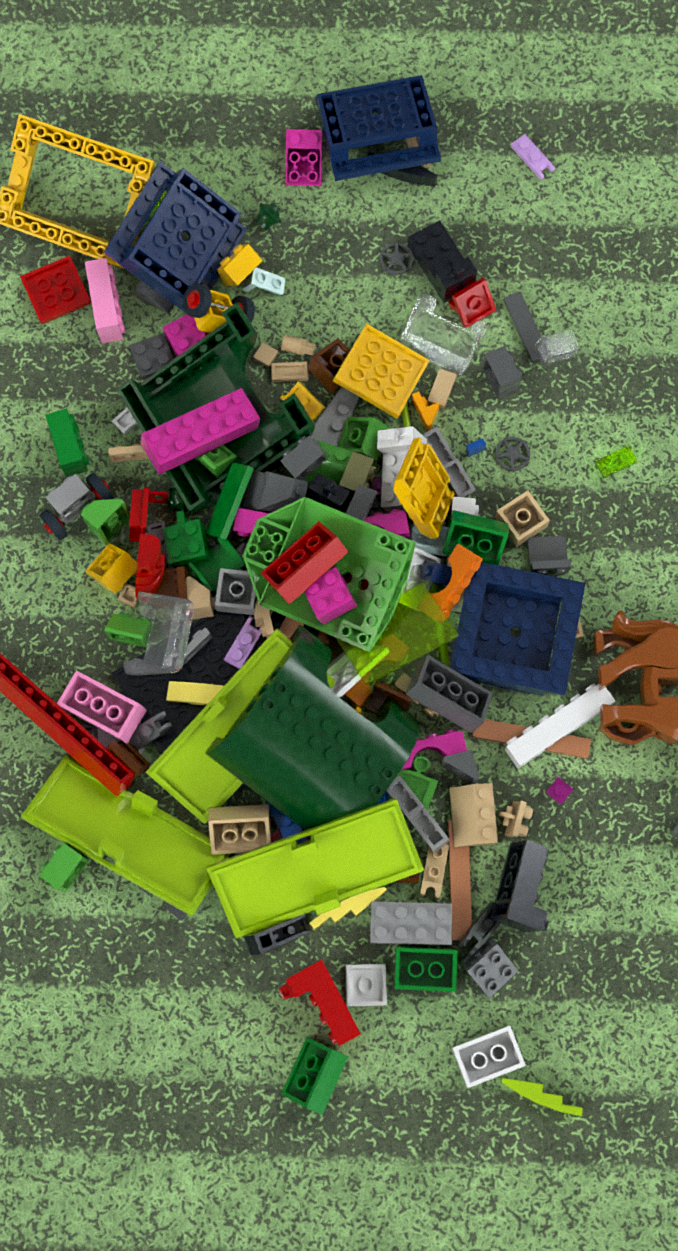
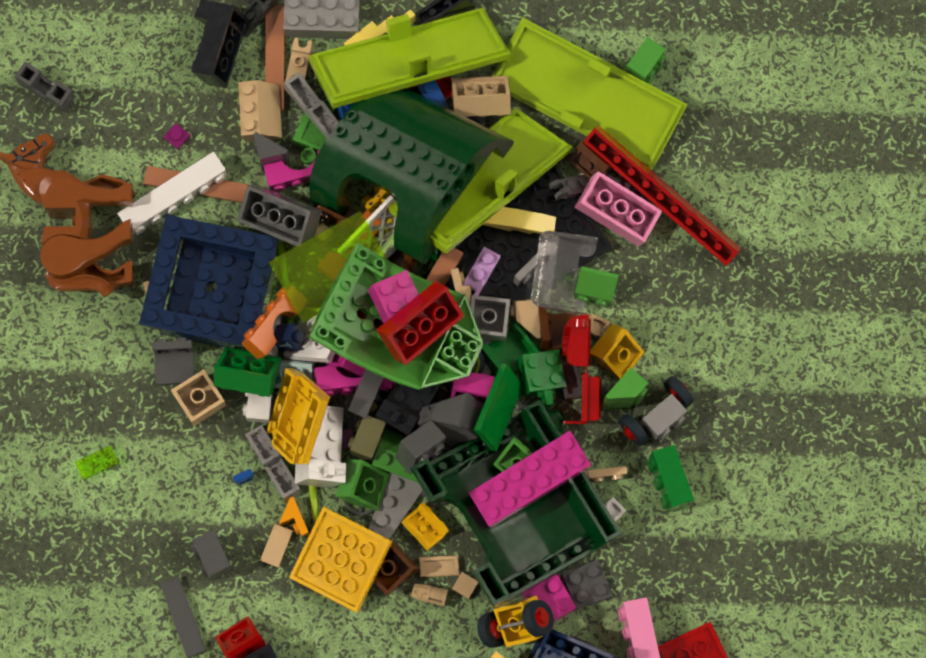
camera: 170 degrees right, 0 degrees up
clear windscreen [400,293,491,375] -> none
dark grey wheel [495,437,530,471] -> none
tan hips [499,801,533,837] -> none
clear brick [534,330,581,366] -> none

